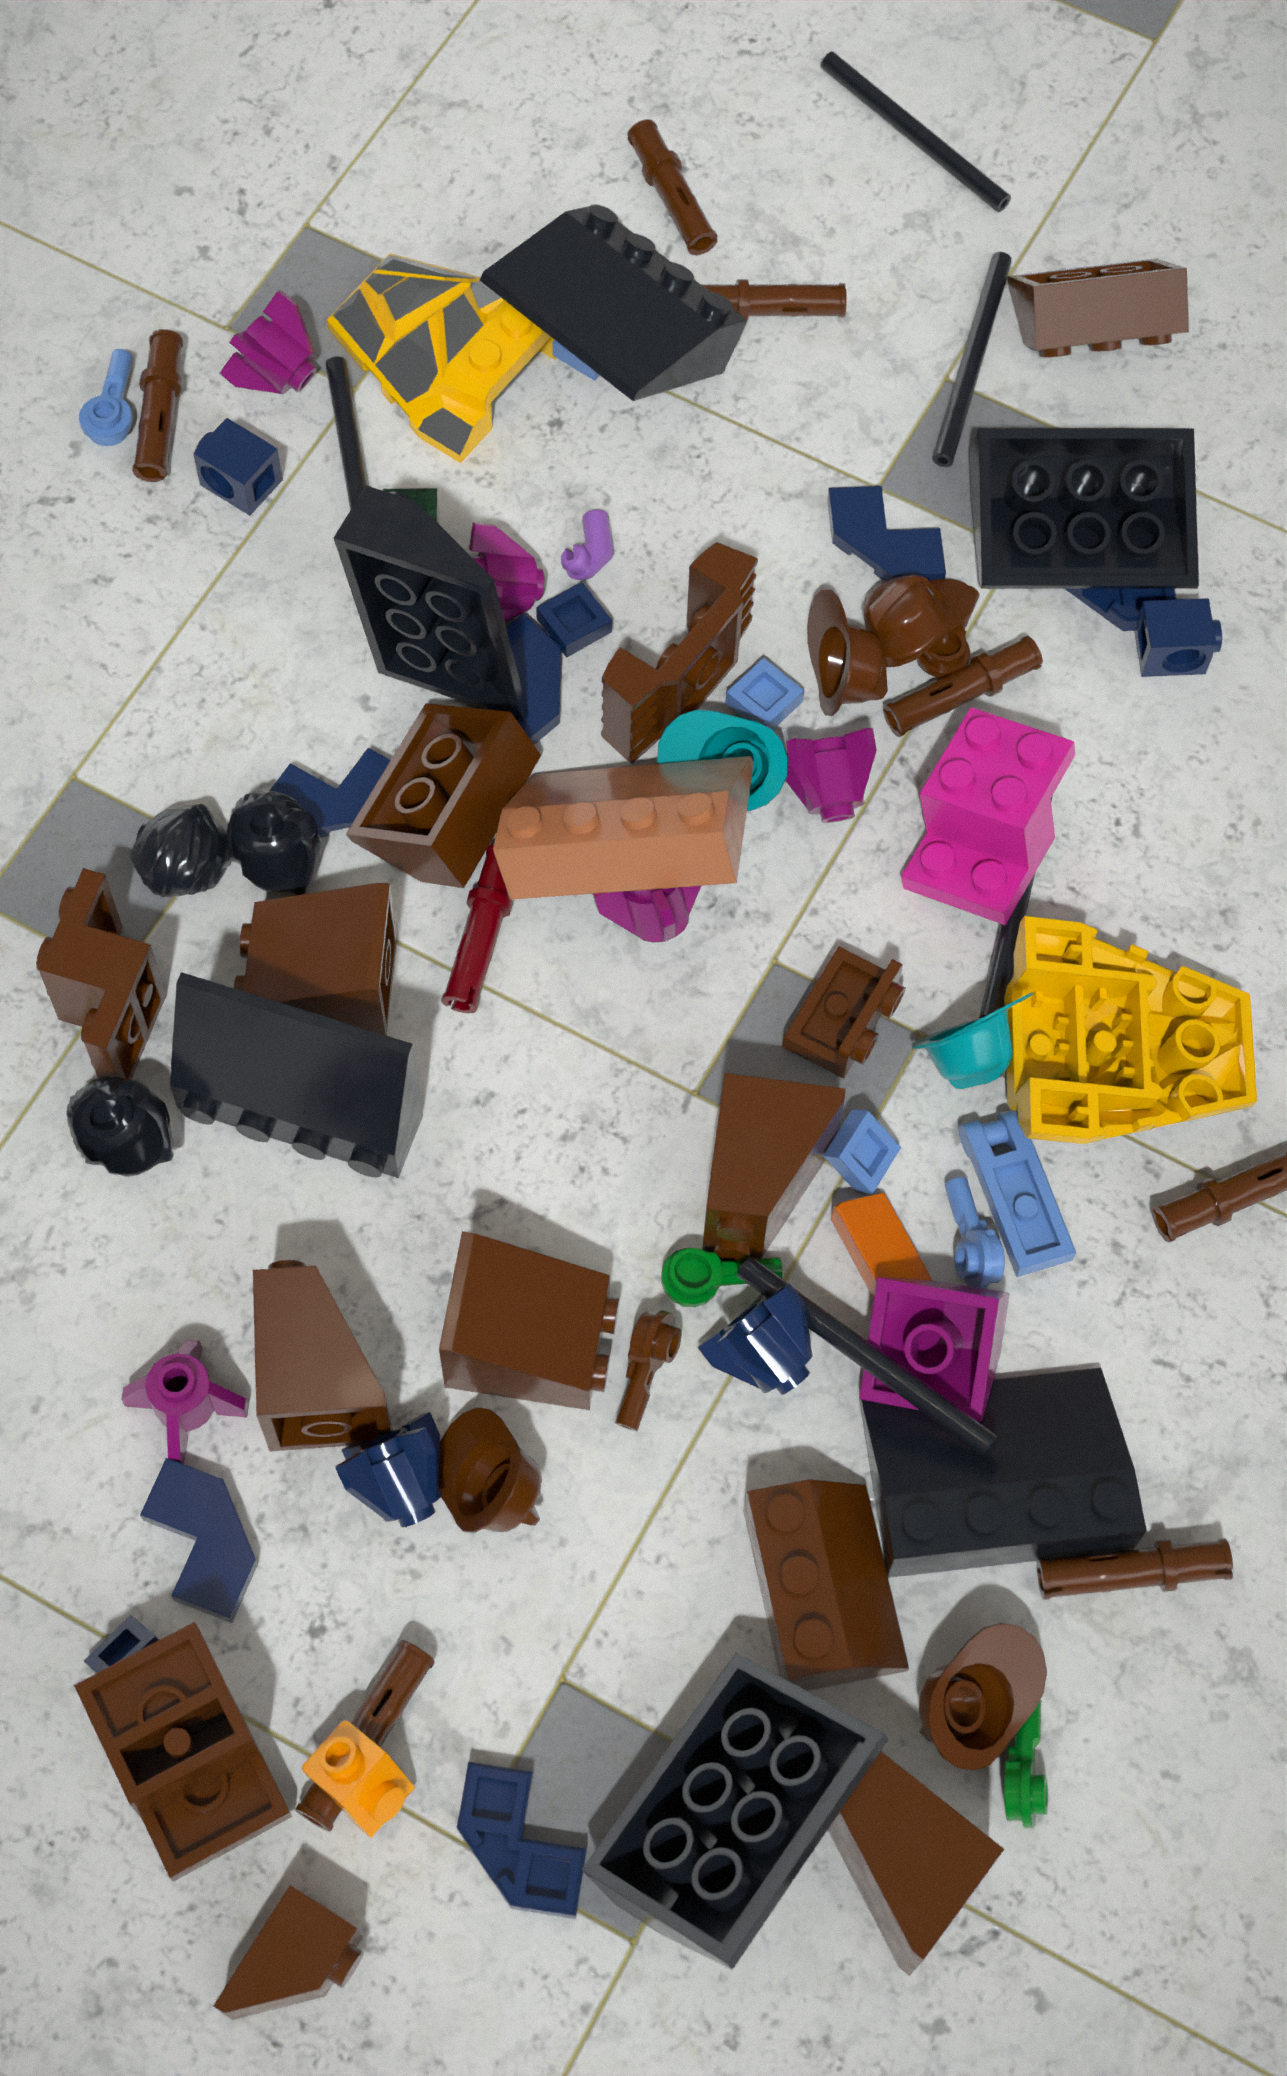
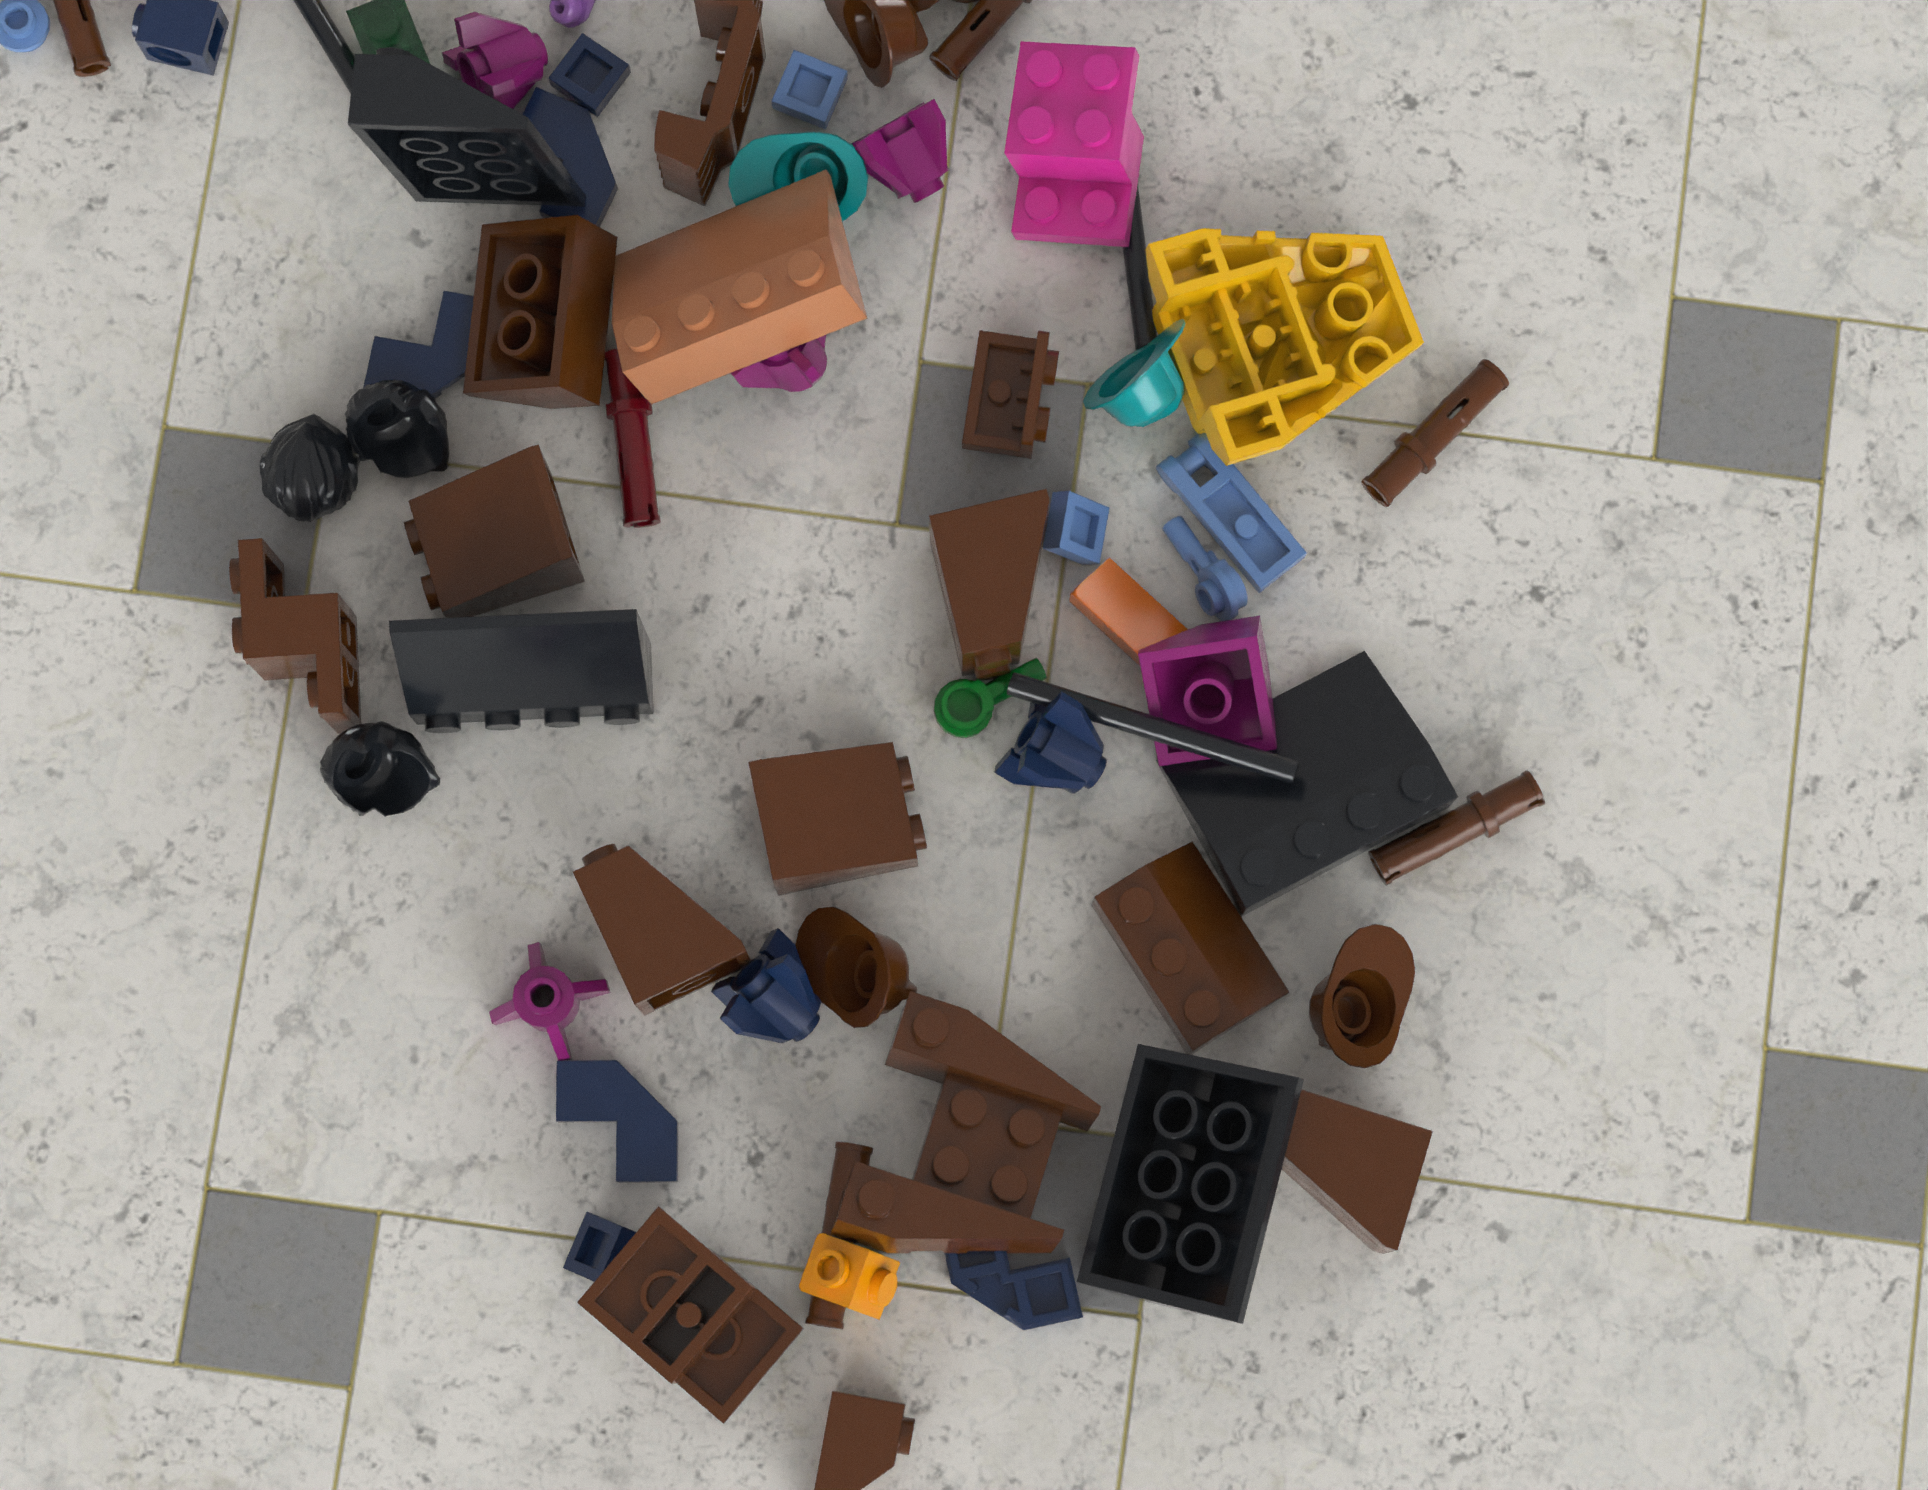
camera: 20 degrees left, 15 degrees up
reddish brown plate [614,1310,682,1431] -> none
green plate [1004,1700,1048,1828] -> none
none -> reddish brown wedge [830,991,1101,1253]

